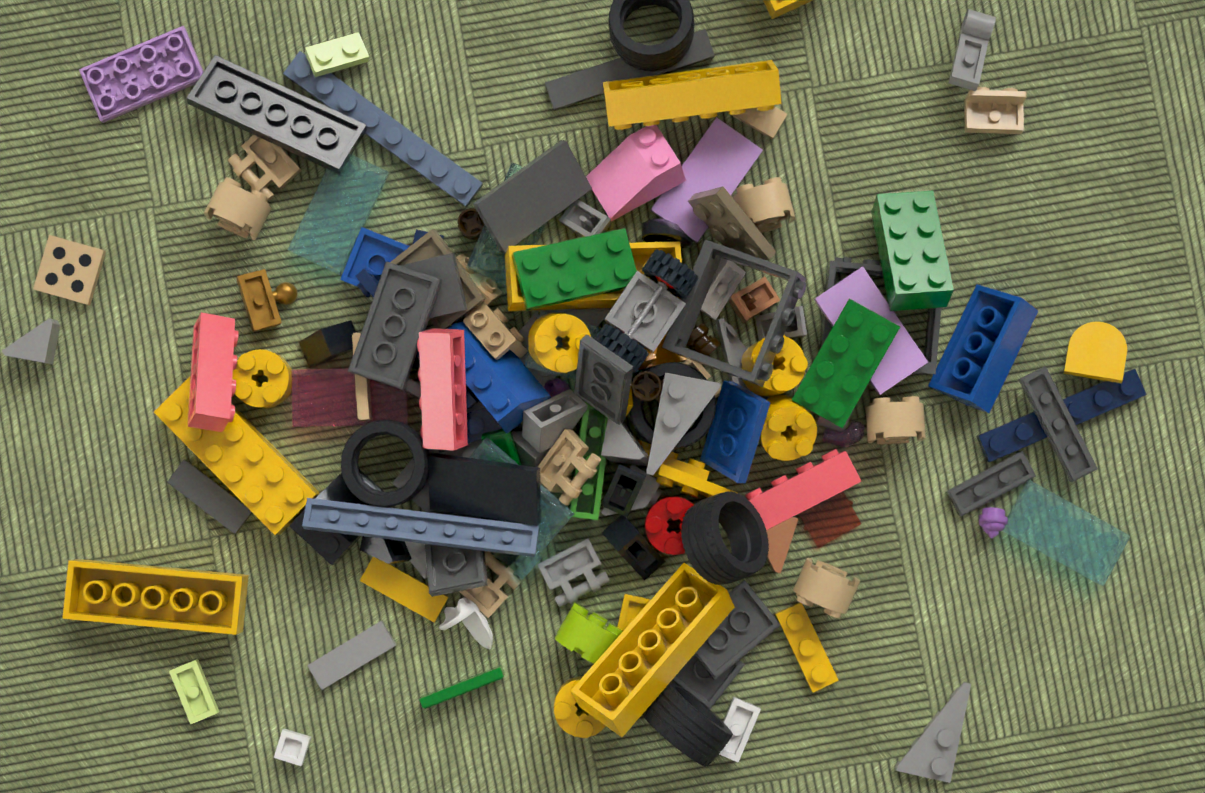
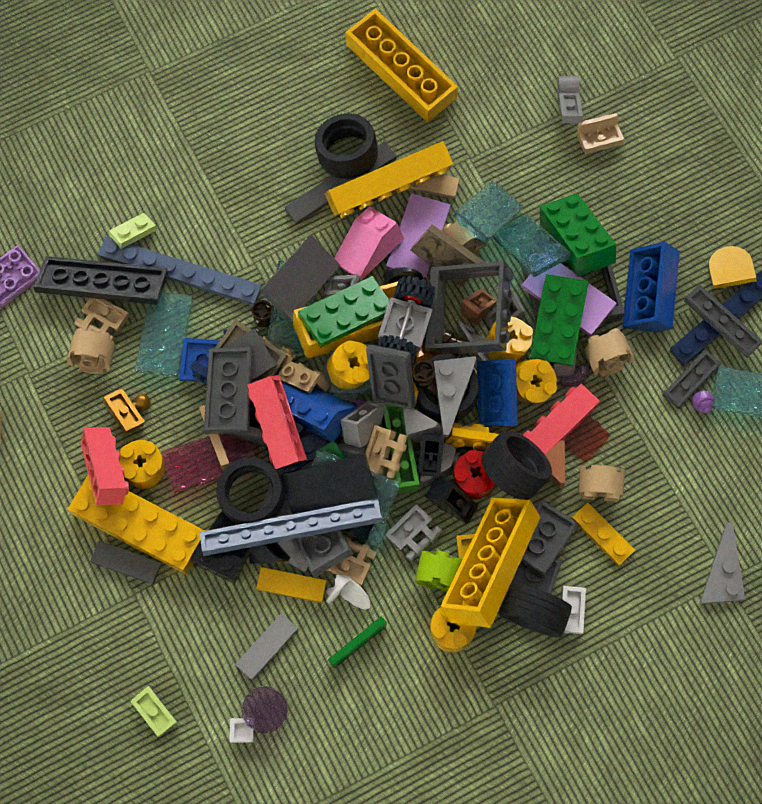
camera: 15 degrees left, 15 degrees down
yellow brick [62,559,249,635] -> none
black slope [299,320,357,368] -> none
white plate [701,258,746,320] -> none
none -> tile [241,686,288,733]
none -> clear light blue tile [453,181,524,243]
none -> clear light blue tile [492,215,571,277]

